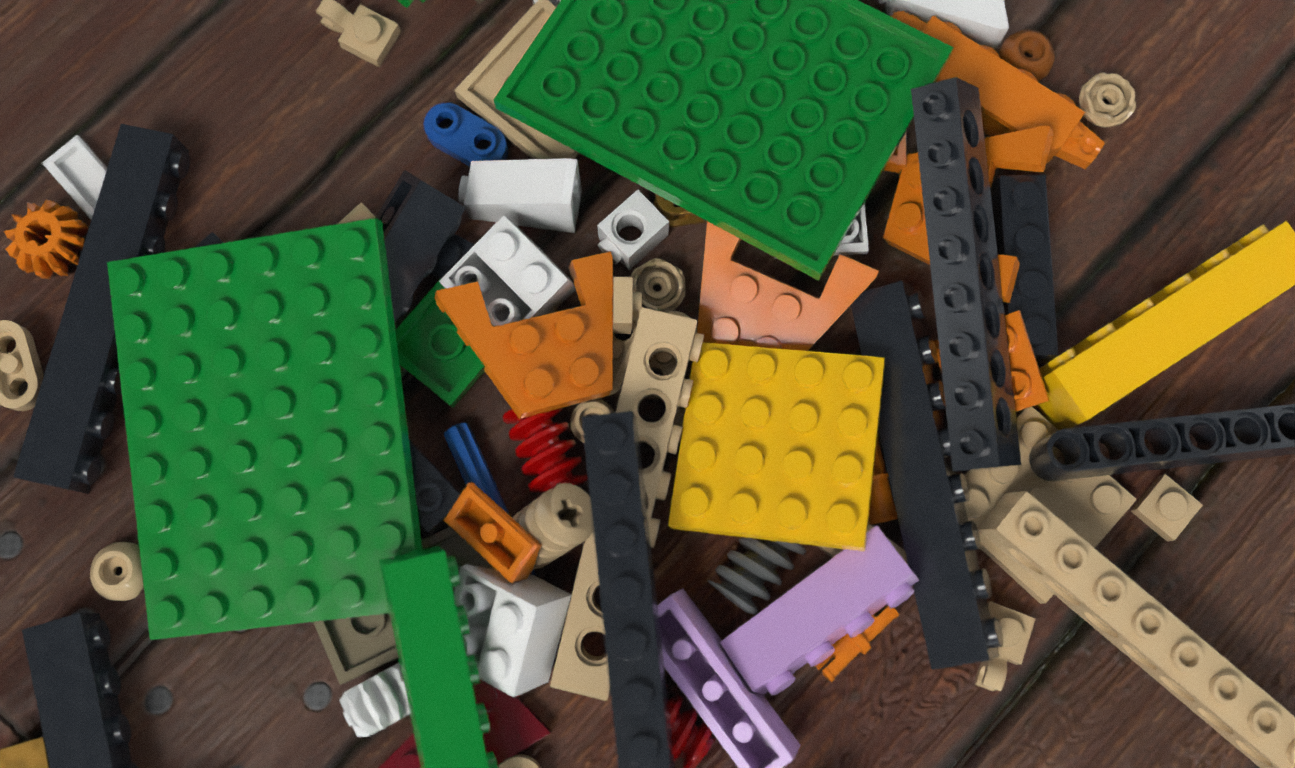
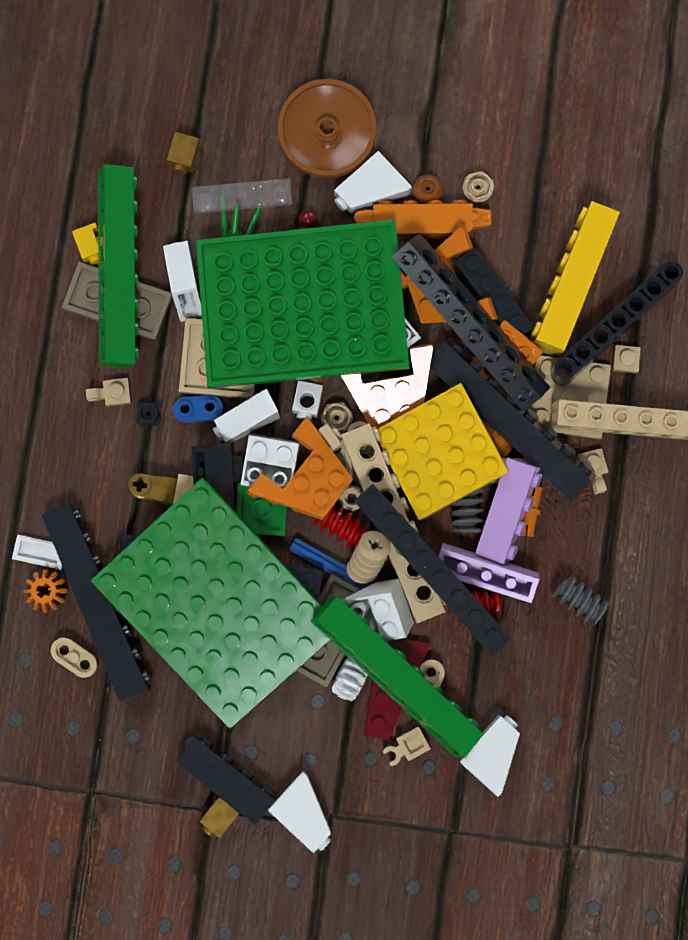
camera: 35 degrees left, 5 degrees up
tan plate [90,542,144,601] -> none
orange slope [444,482,541,584] -> none
none -> pearl gold piece [129,473,177,505]
none -> black plate [136,401,161,426]

